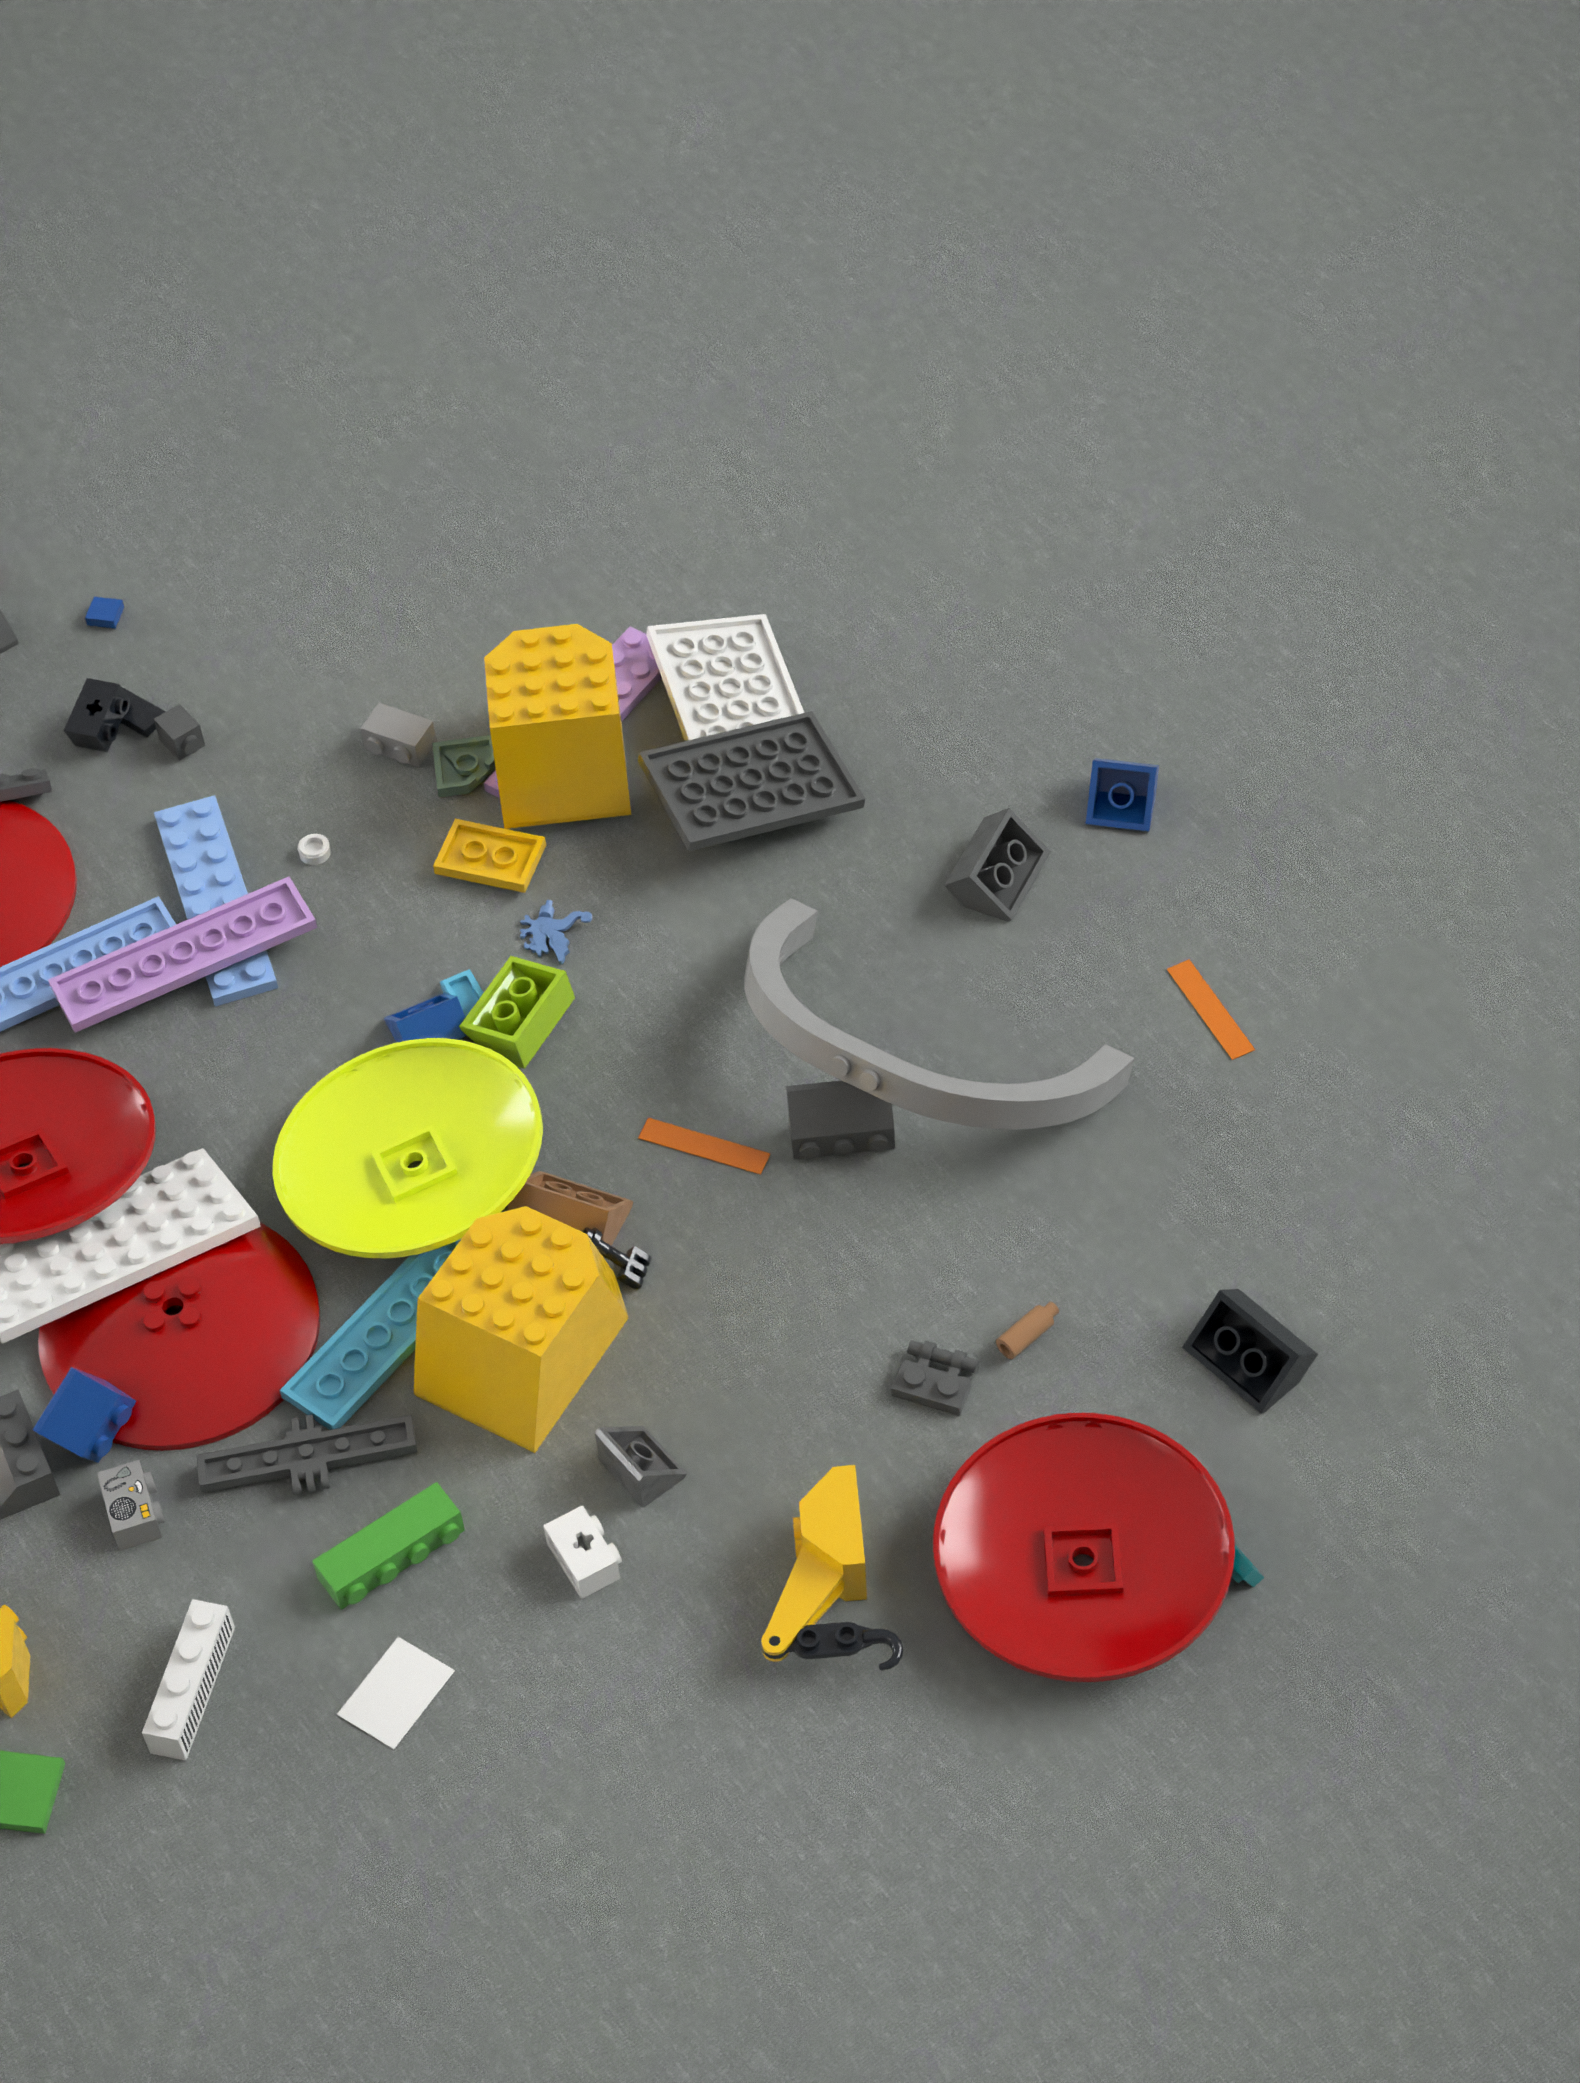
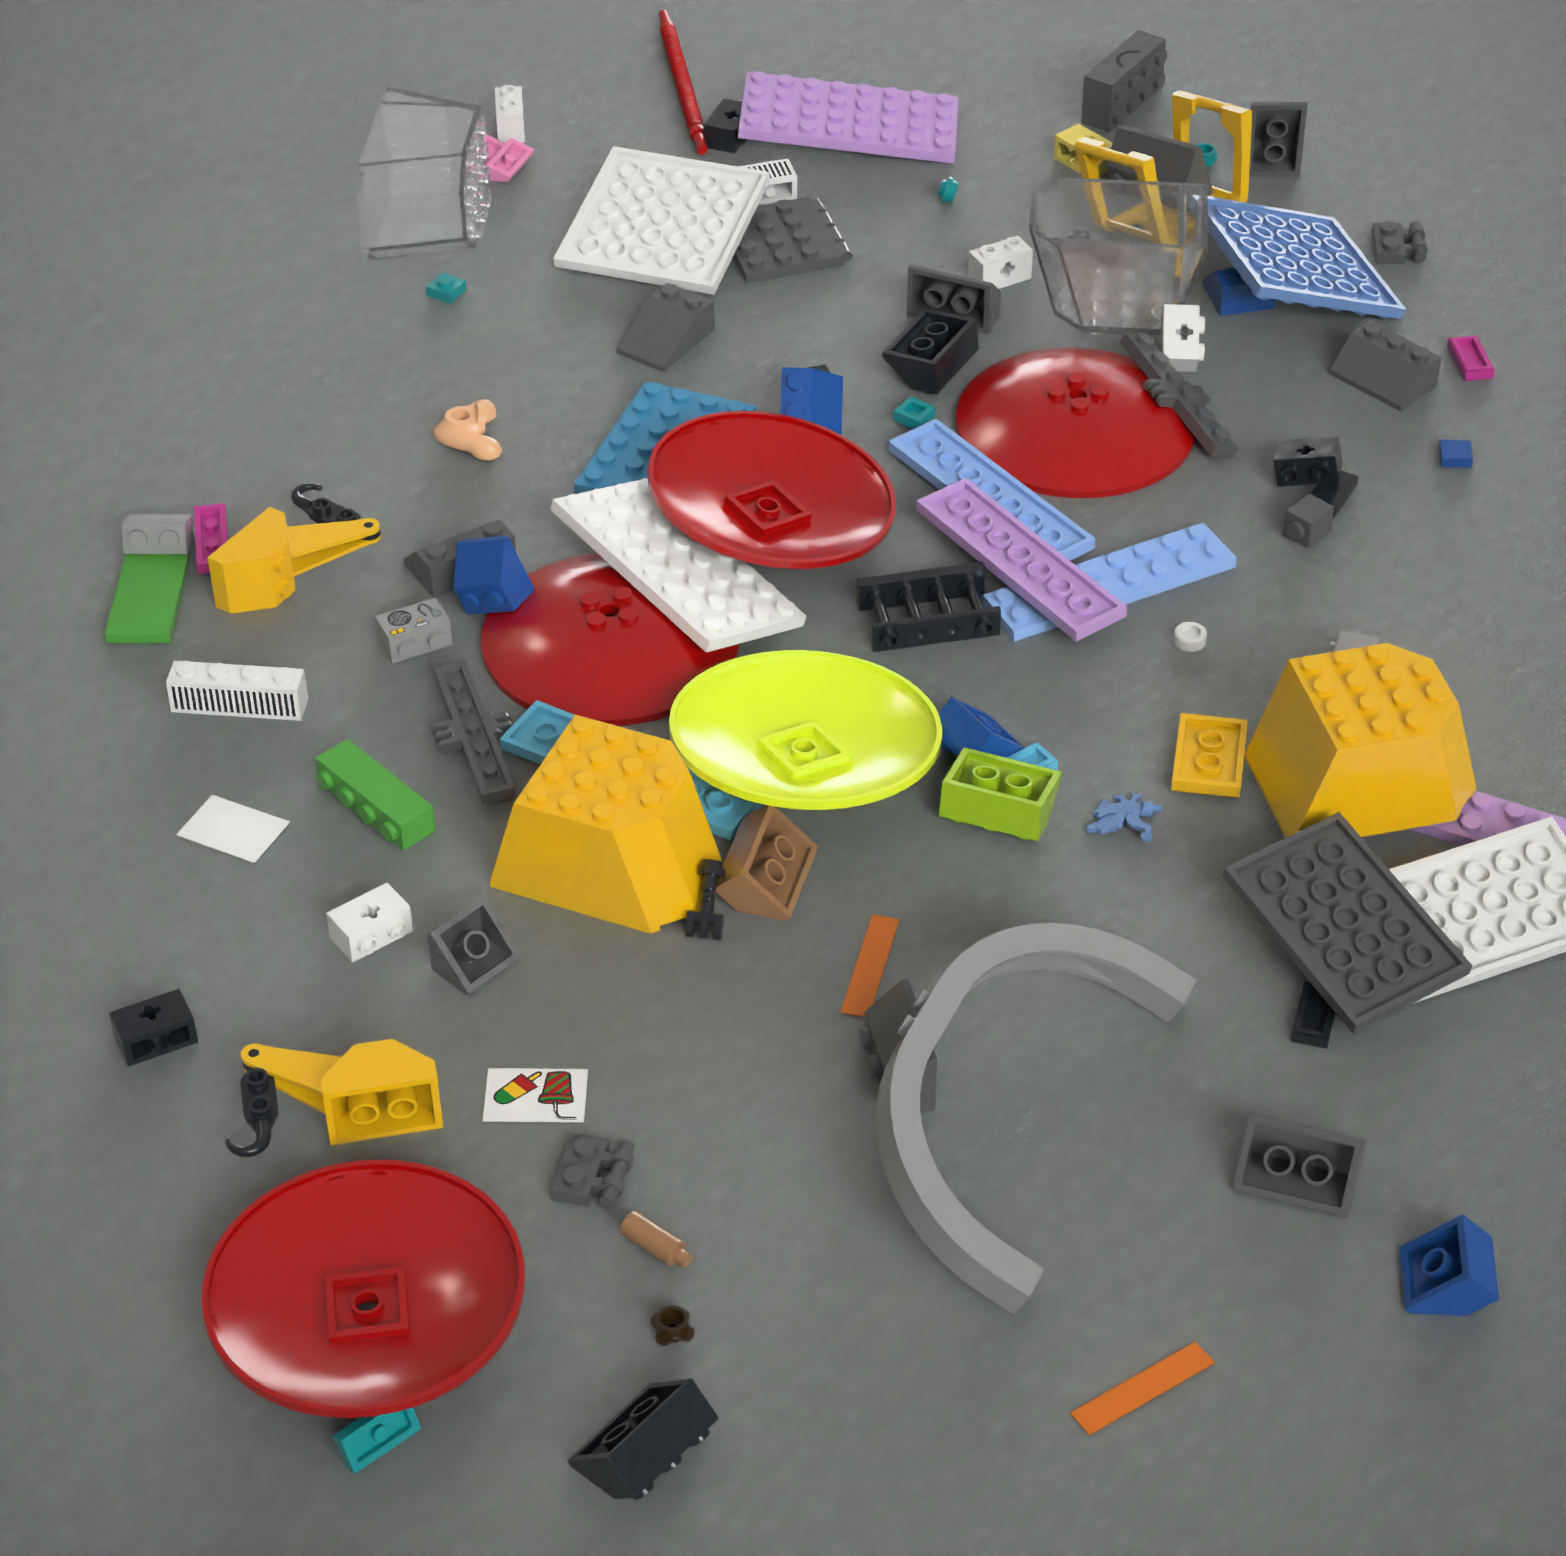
camera: 80 degrees right, 10 degrees down
none -> black brick [109,989,198,1067]
none -> white sticker [482,1068,588,1123]
none -> dark brown plate [651,1305,695,1346]
none -> black fence [857,562,1001,652]
none -> black tile [1291,981,1335,1049]

